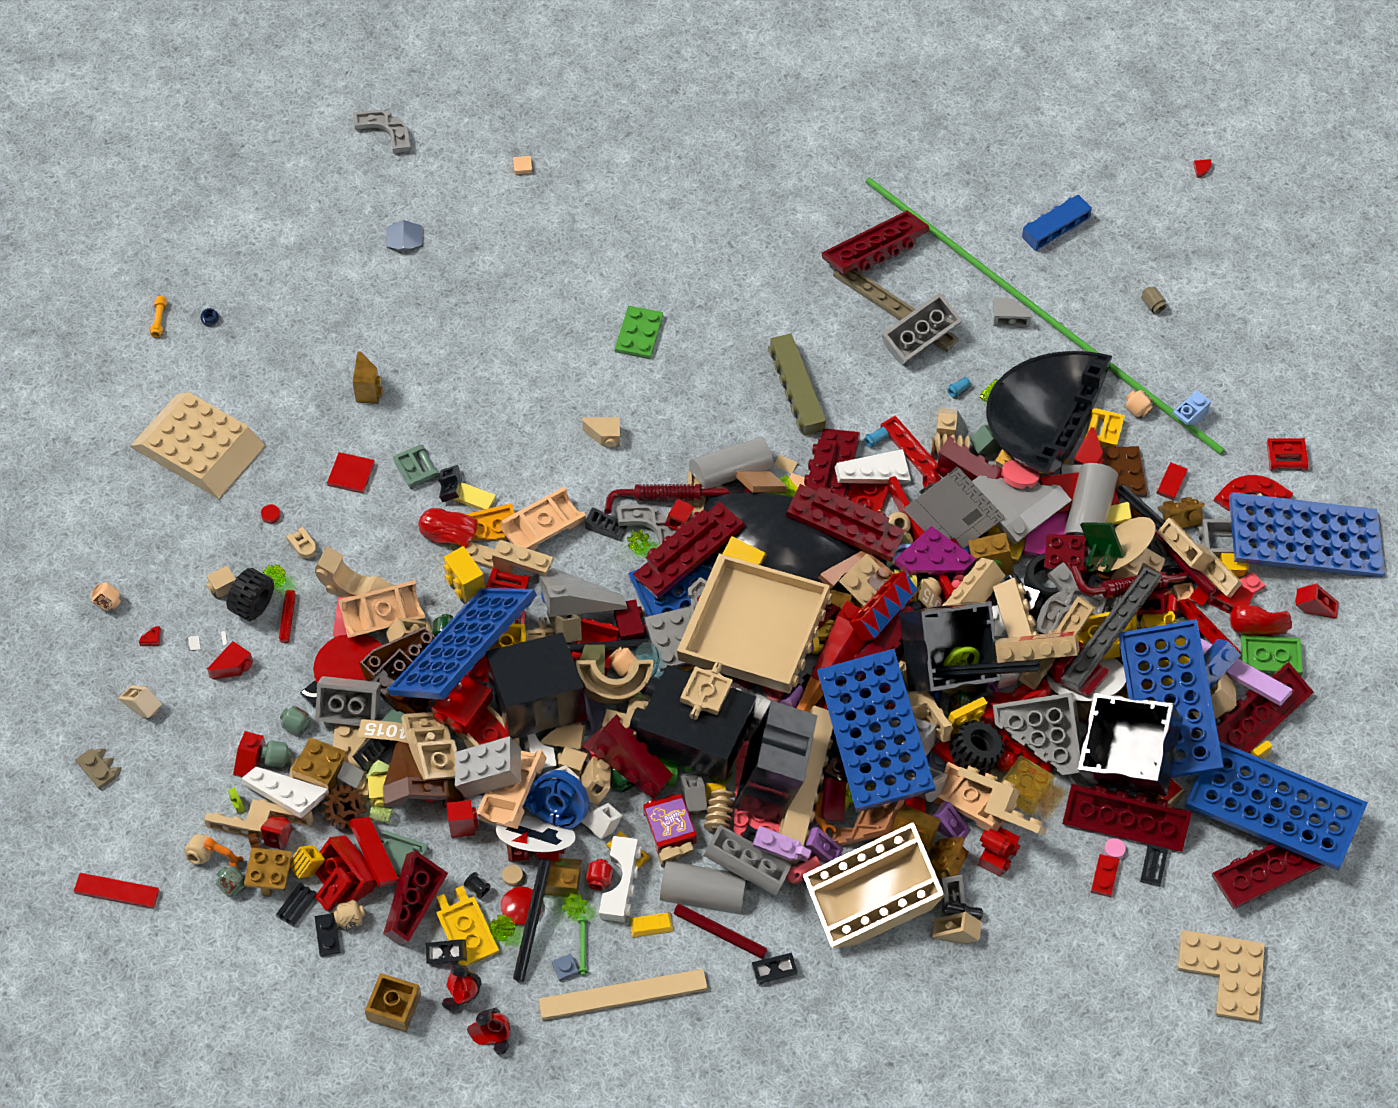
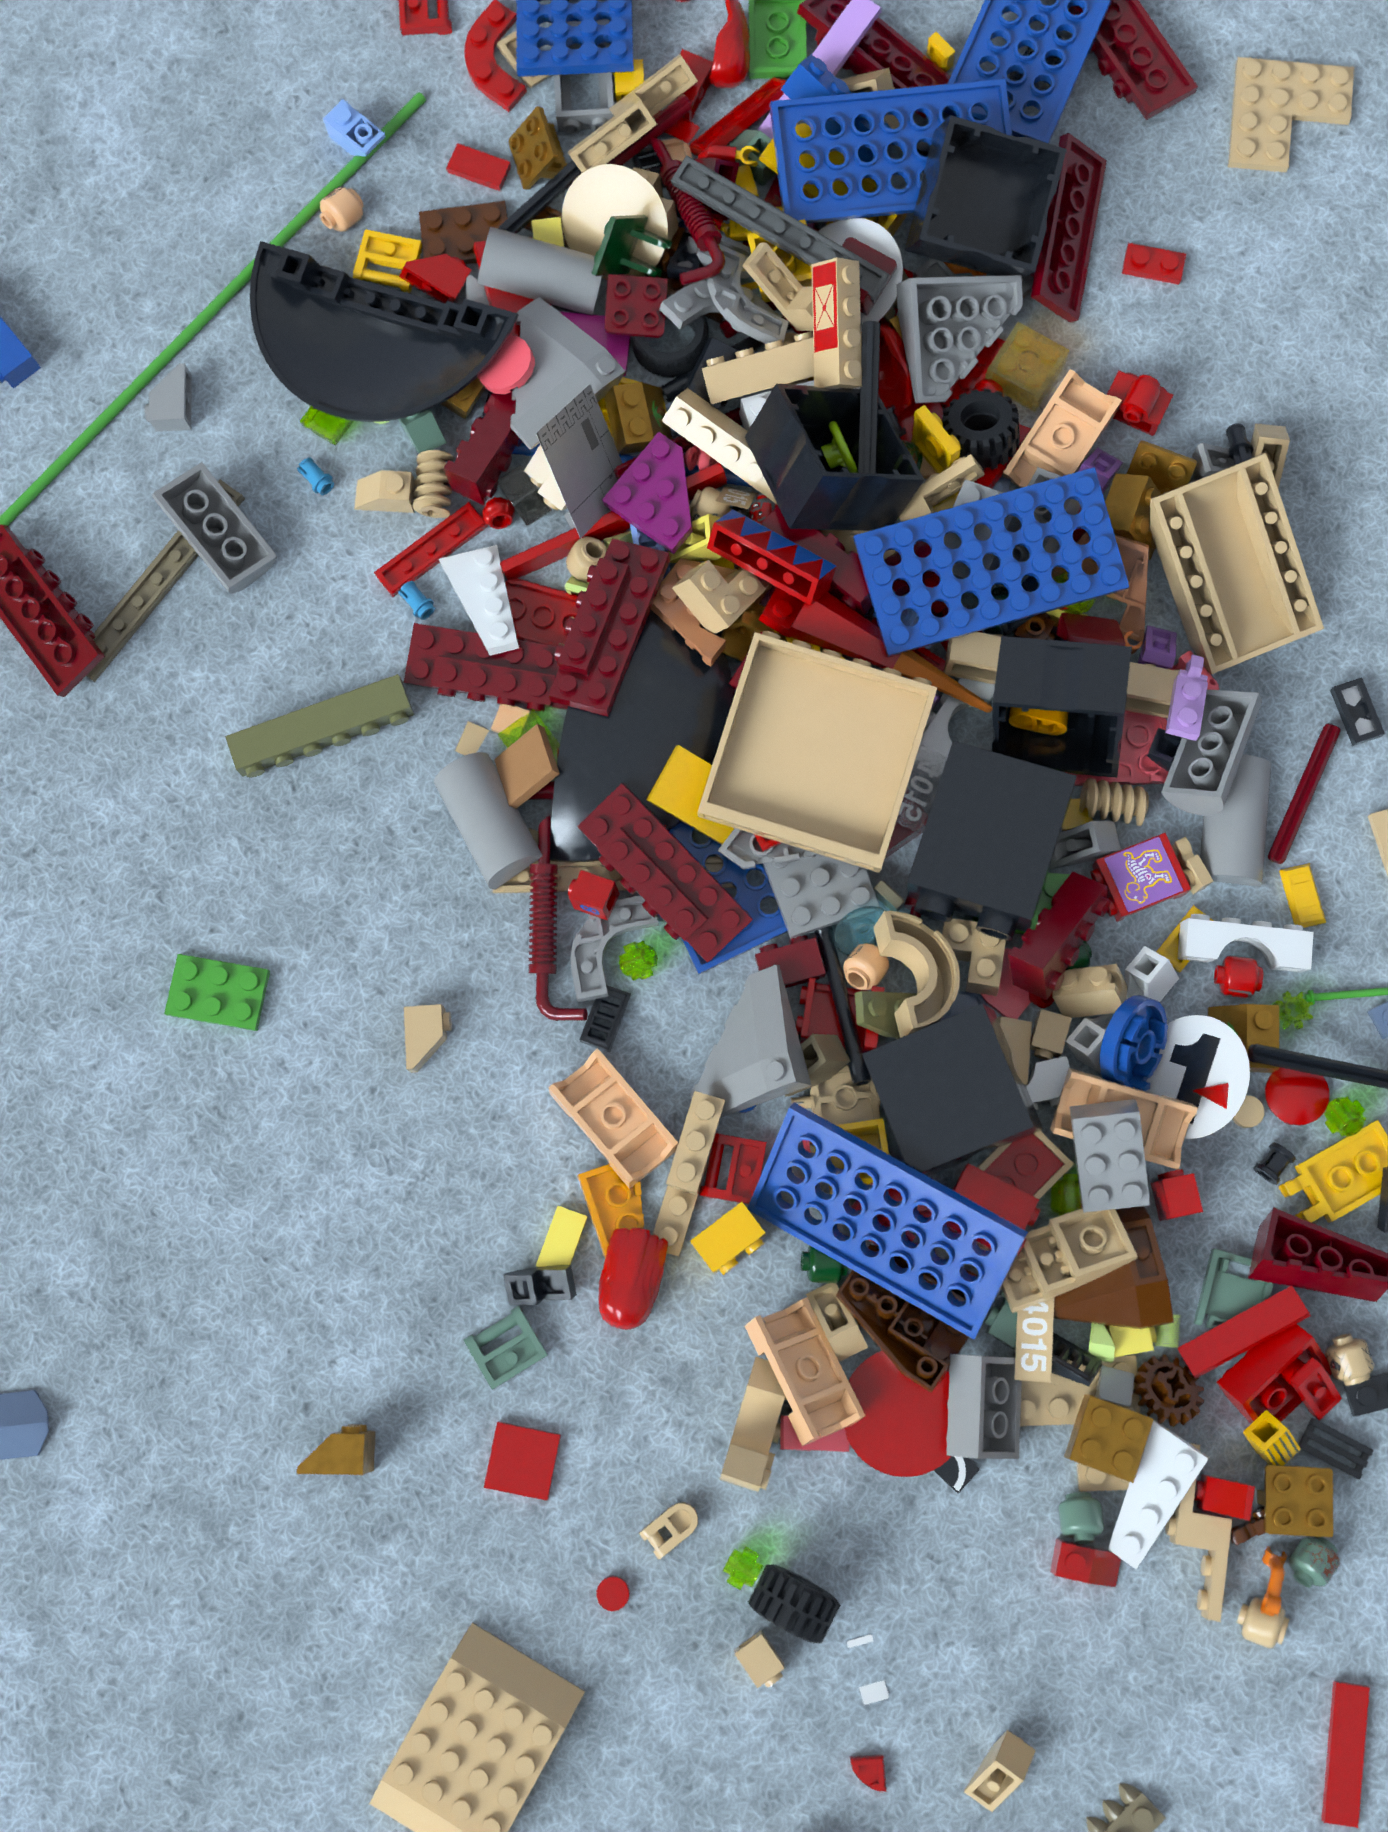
camera: 85 degrees left, 20 degrees up
dark blue plate [200,308,219,326] -> none
red slope [207,641,253,679] -> none
lime tile [228,787,245,814] -> none
red axle [279,590,296,643] -> none
sand green head [280,706,311,735] -> none
tan plate [680,661,733,720] -> none
tan bracket [957,766,1048,836] -> none
bright pink tile [1104,838,1125,859] -> none
black tile [1140,844,1168,887] -> none
dark tan brick [1141,287,1167,314] -> none
coral plate [1240,571,1265,594] -> none

